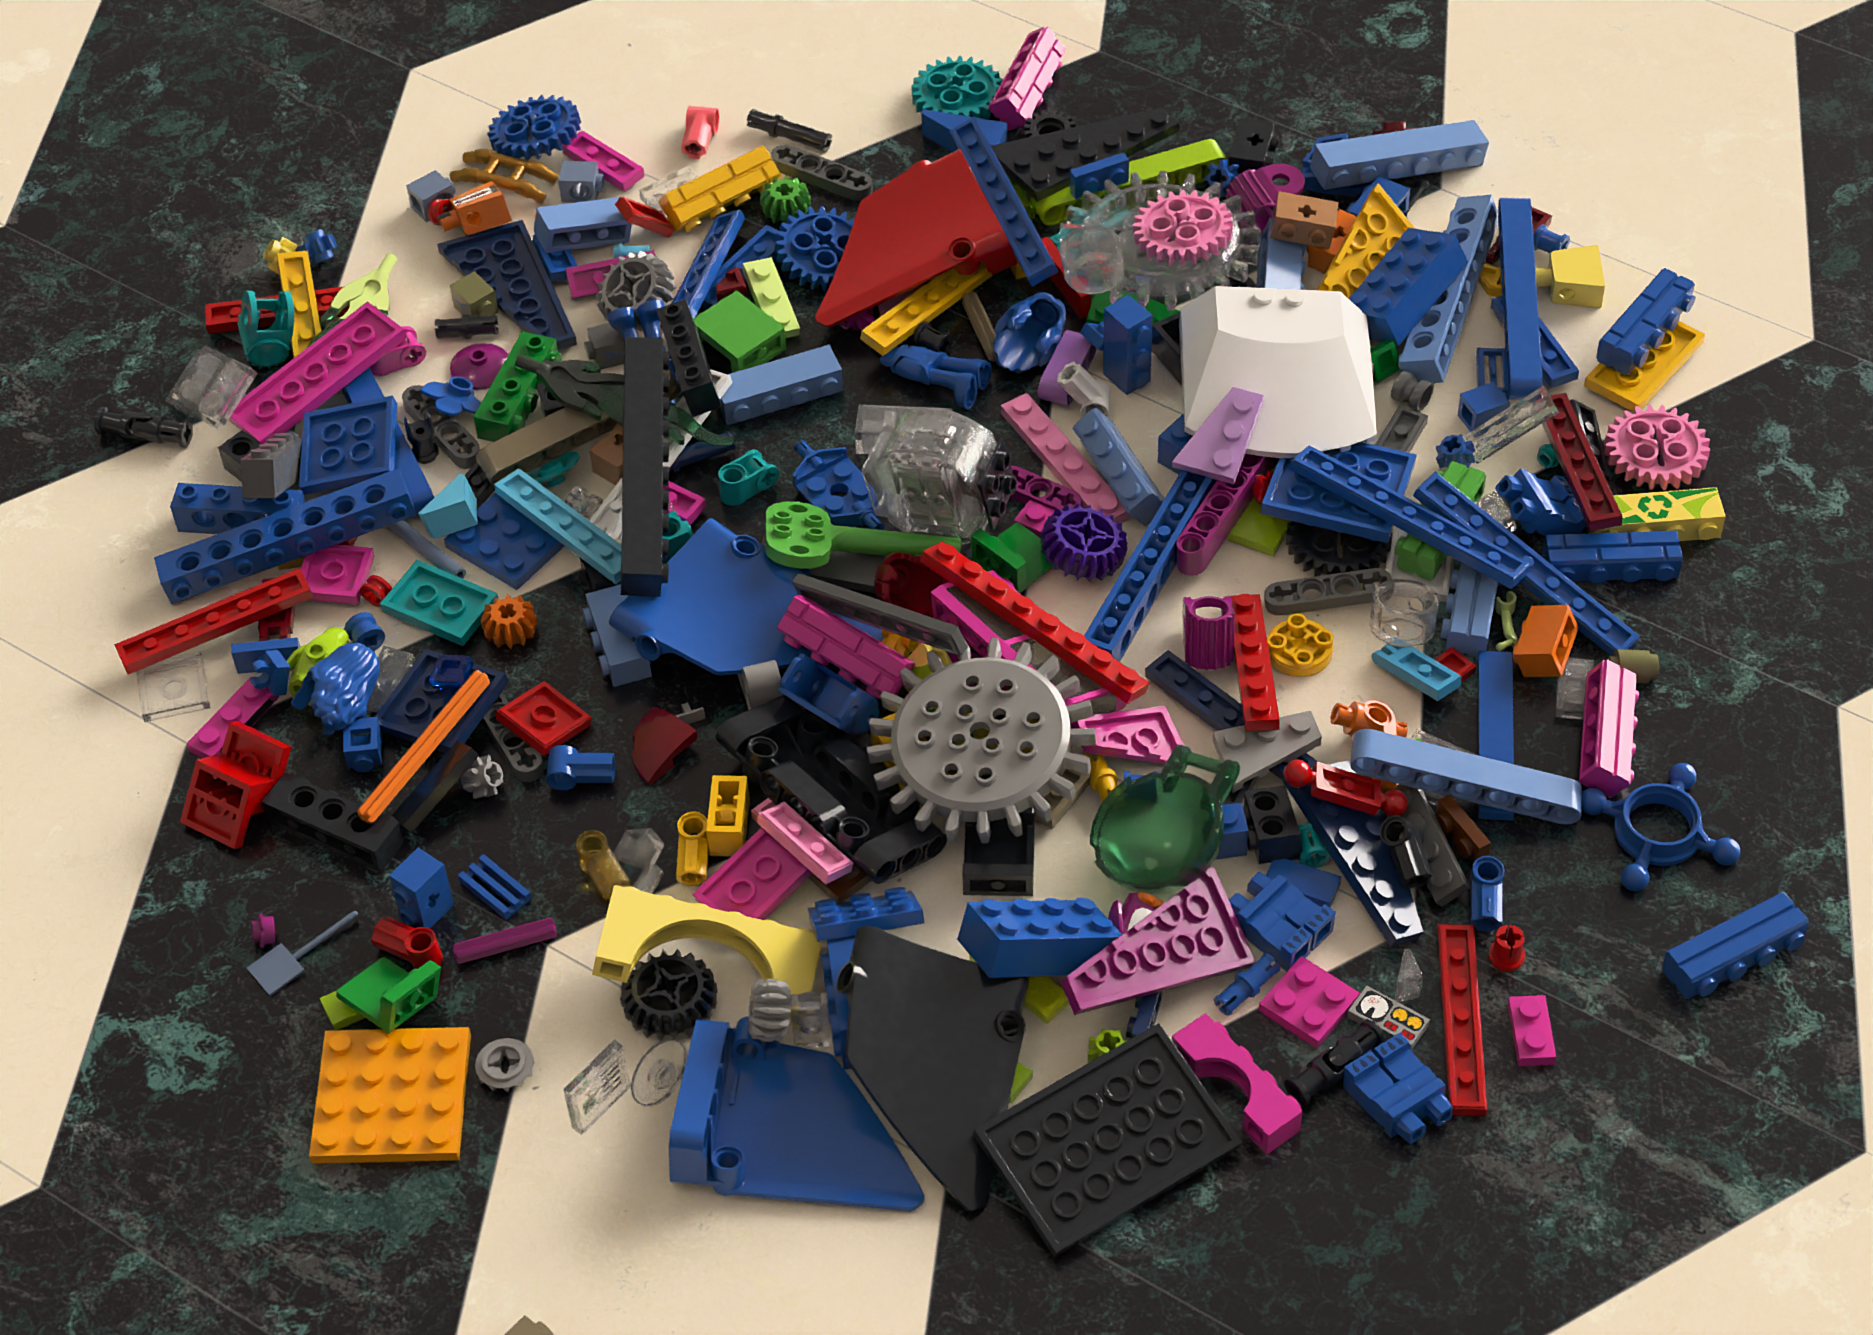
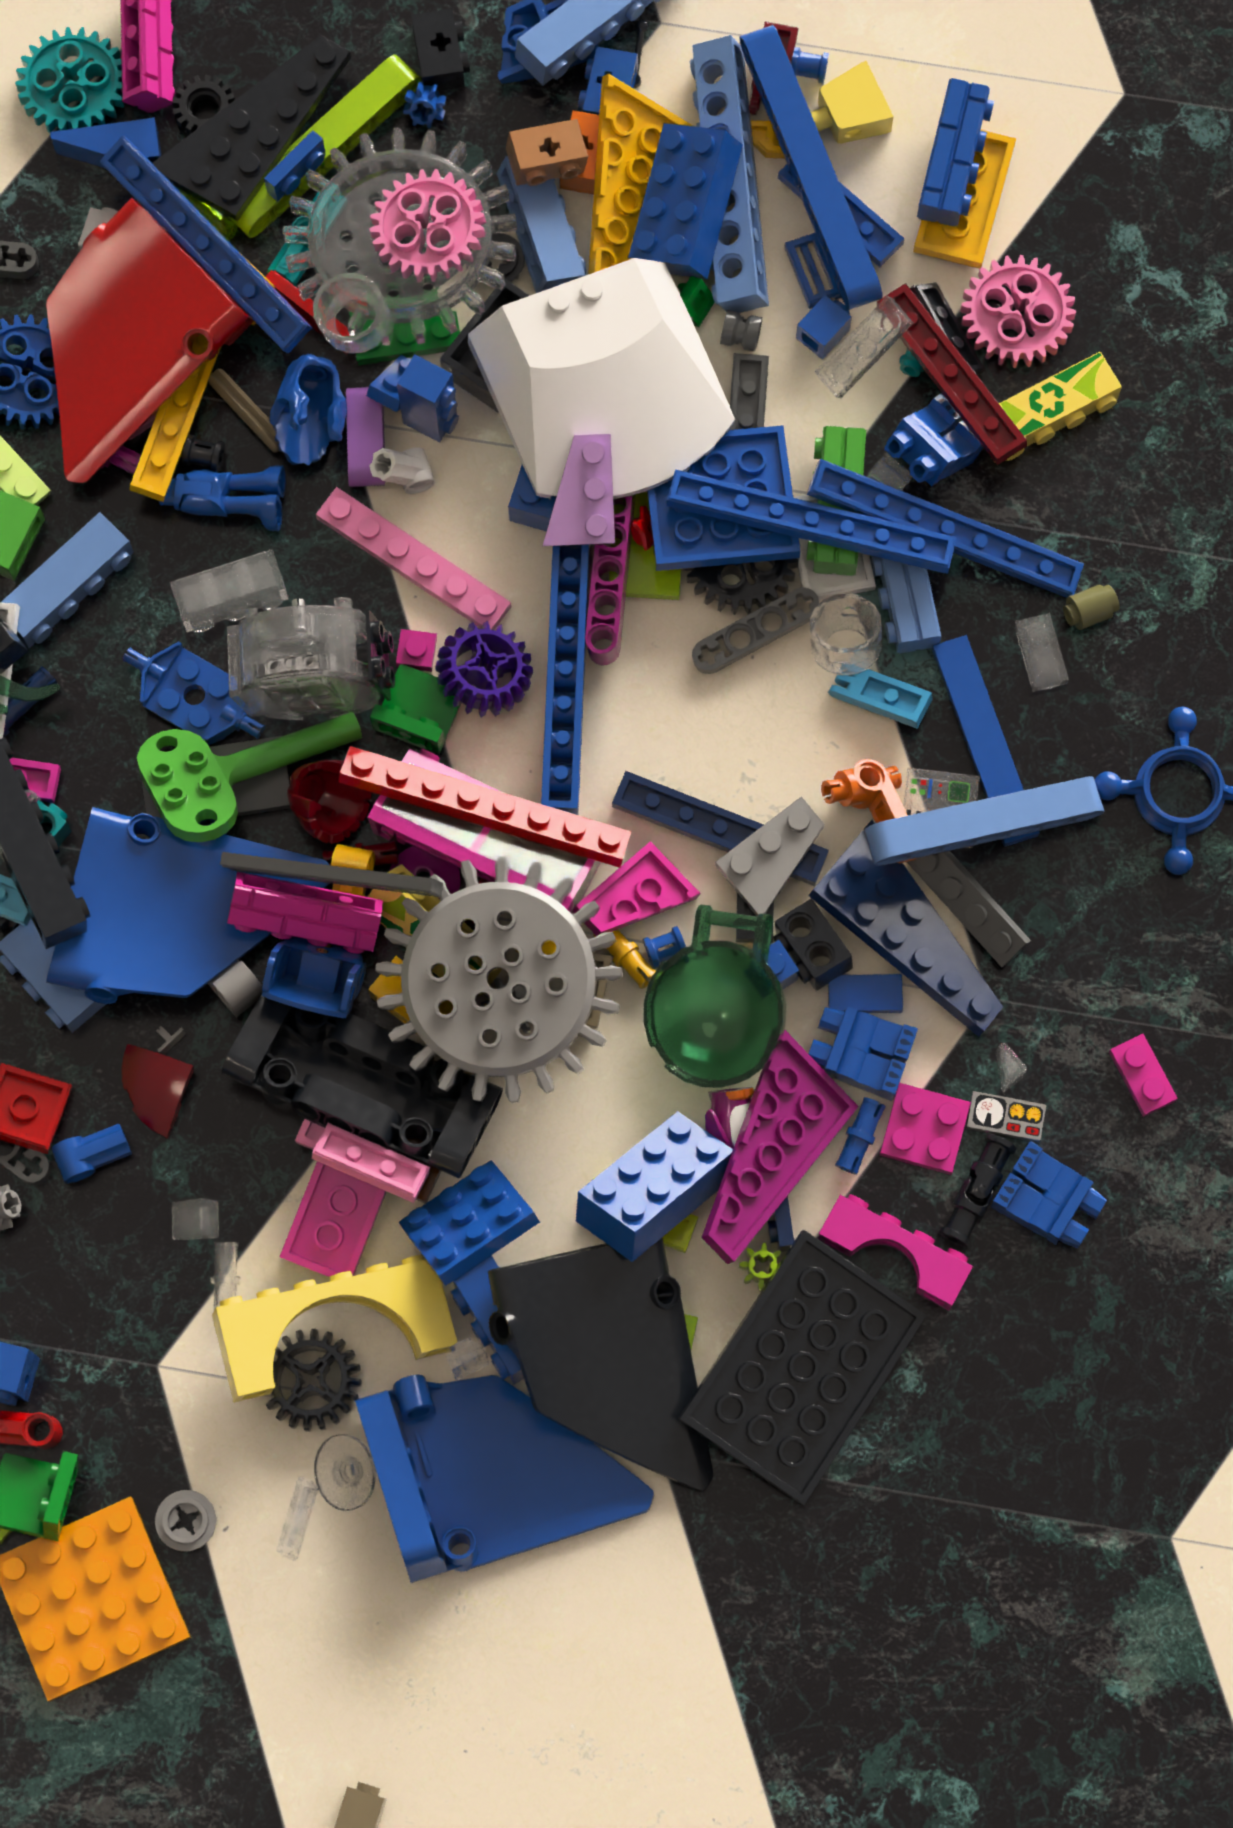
camera: 25 degrees left, 25 degrees up
magenta axle [453,917,557,964] -> none
blue tile [458,854,532,920] -> none
clear yellow piece [576,830,631,900] -> none
yellow piece [676,811,709,886] -> none
yellow brick [706,775,750,856] -> none
teal piece [718,449,779,506] -> none
light grey gear [748,979,791,1042] -> none
black panel [962,808,1035,896] -> none
magenta beam [1010,466,1082,510] -> none
medium blue brick [1072,408,1164,526] -> none
magenta piece [1182,596,1235,670] -> none
magenta piece [1225,164,1305,235] -> none
red plate [1231,594,1280,732] -> none
yellow tile [1267,613,1334,677] -> none
red plate [1284,760,1408,817] -> none
teal bush [1298,822,1331,868] -> none
black piece [1379,815,1433,889] -> none
red tile [1434,647,1476,683] -> none
blue gear [1435,434,1476,468] -> none
reddish brown plate [1436,794,1491,865] -> none
red tile [1437,924,1487,1116] -> none
blue piece [1469,856,1505,932] -> none
red bush [1488,925,1525,972] -> none
yellowish green piece [1495,591,1518,651] -> none
orange brick [1513,605,1579,677] -> none
blue brick [1542,531,1683,583] -> none
dark pink brick [1579,660,1639,797] -> none

